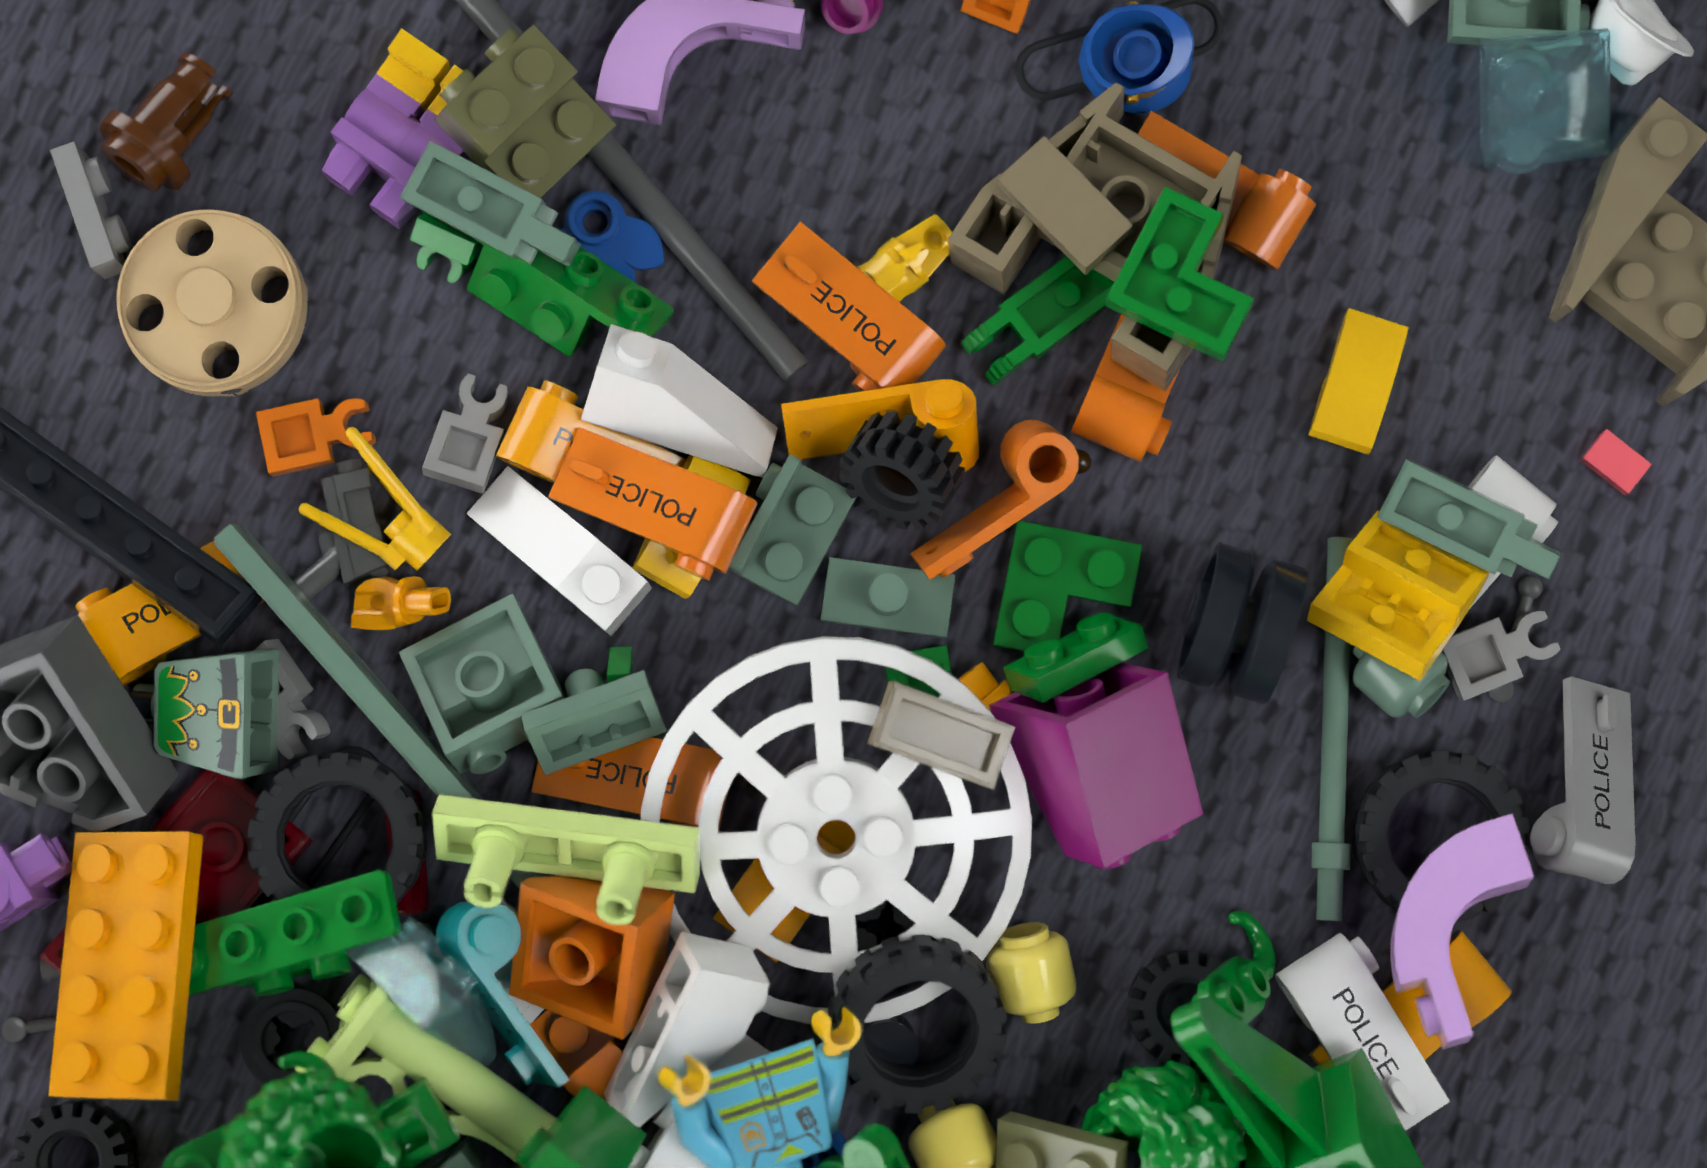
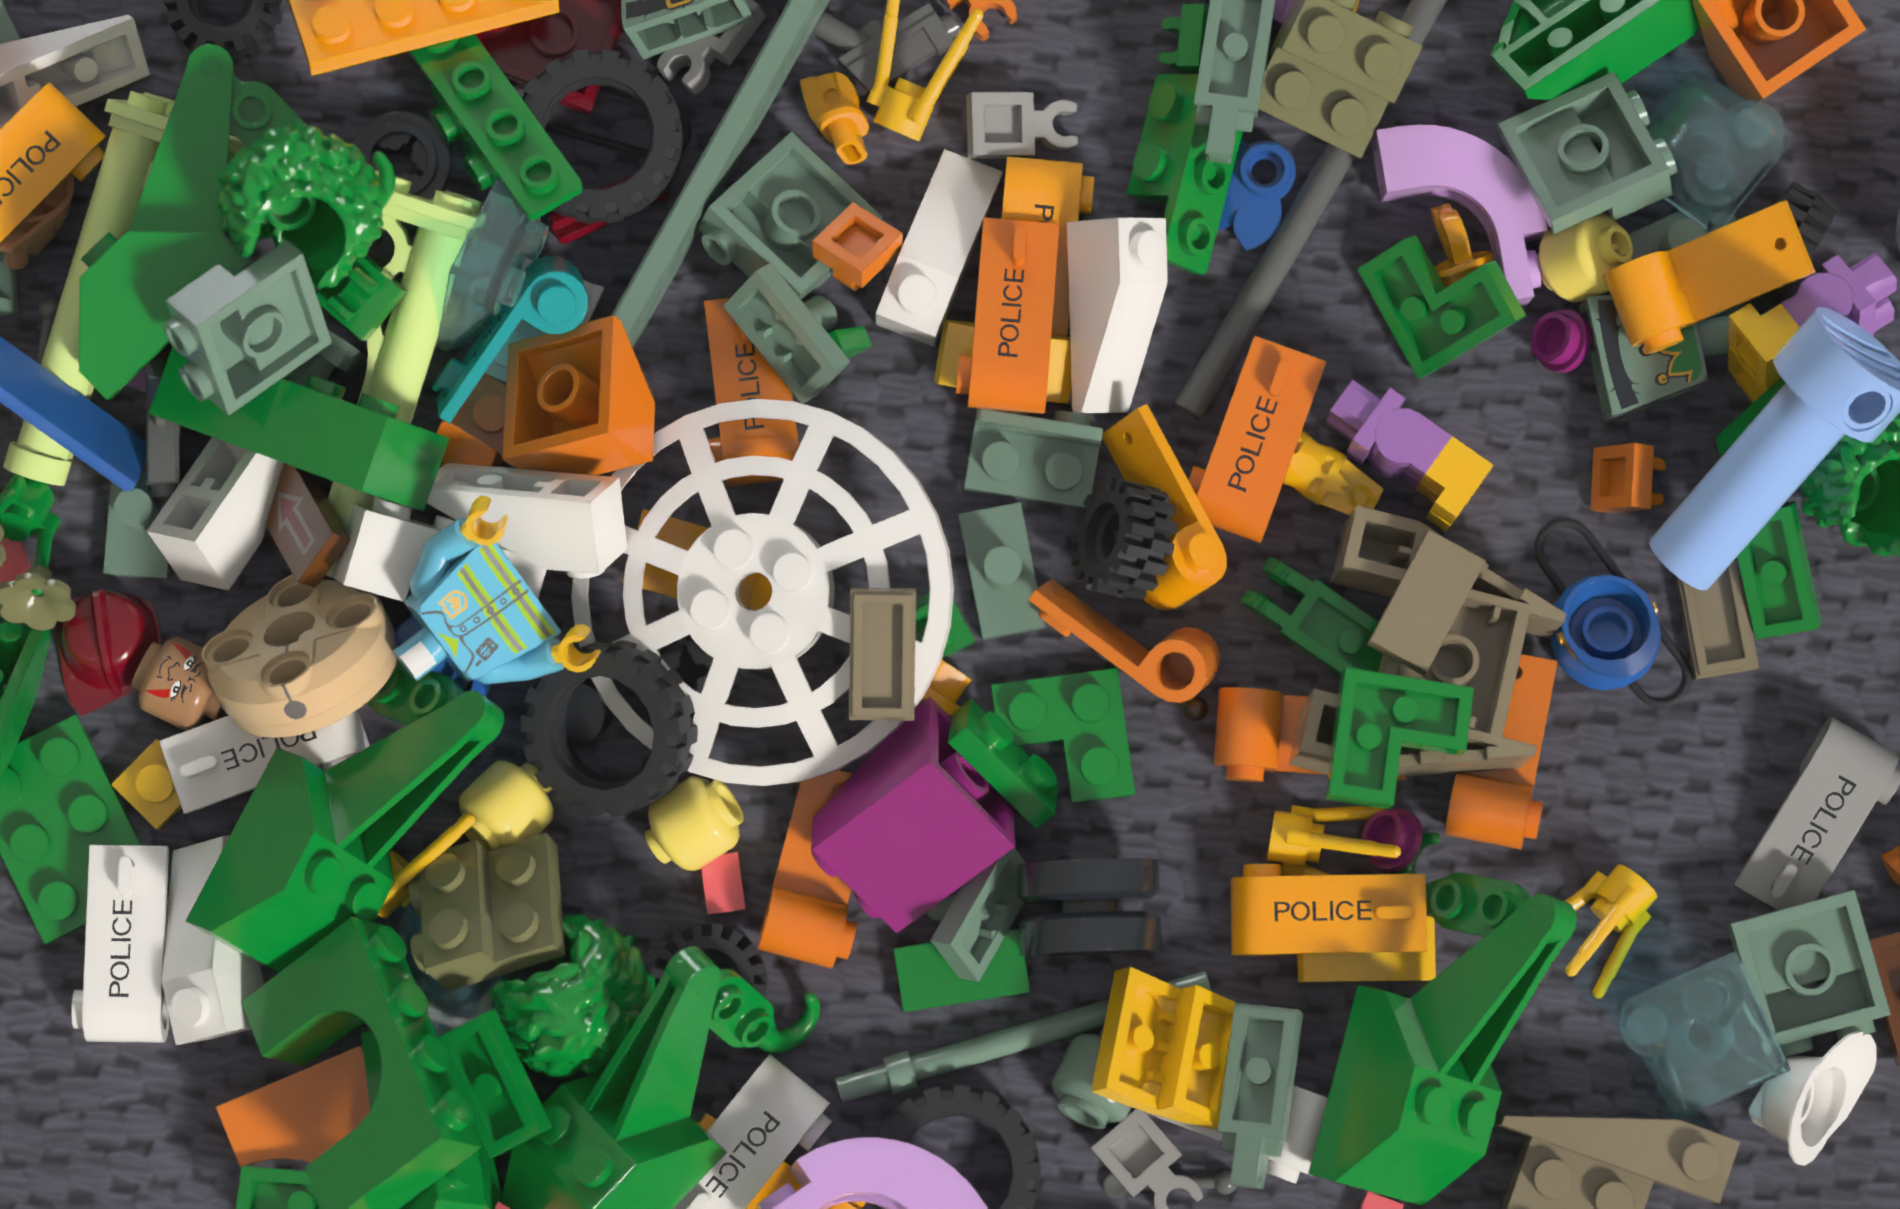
camera: 65 degrees right, 0 degrees up
yellowish green plate [432,795,700,925] -> none
none -> coral piece [701,852,746,915]
none -> orange door [757,770,857,969]
none -> orange tile [812,202,903,291]
none -> green tile [893,929,1030,1012]
none -> sand green tile [926,848,1025,982]
none -> light orange door [1230,864,1427,956]
none -> yellow plant [1267,805,1401,876]
none -> green slope [1308,832,1576,1206]
none -> medium lavender hips [1325,380,1494,533]
none -> green plate [1357,235,1526,379]
none -> magenta plate [1361,808,1423,872]
none -> light orange piece [1430,203,1495,288]
none -> yellow plant [1565,864,1658,999]

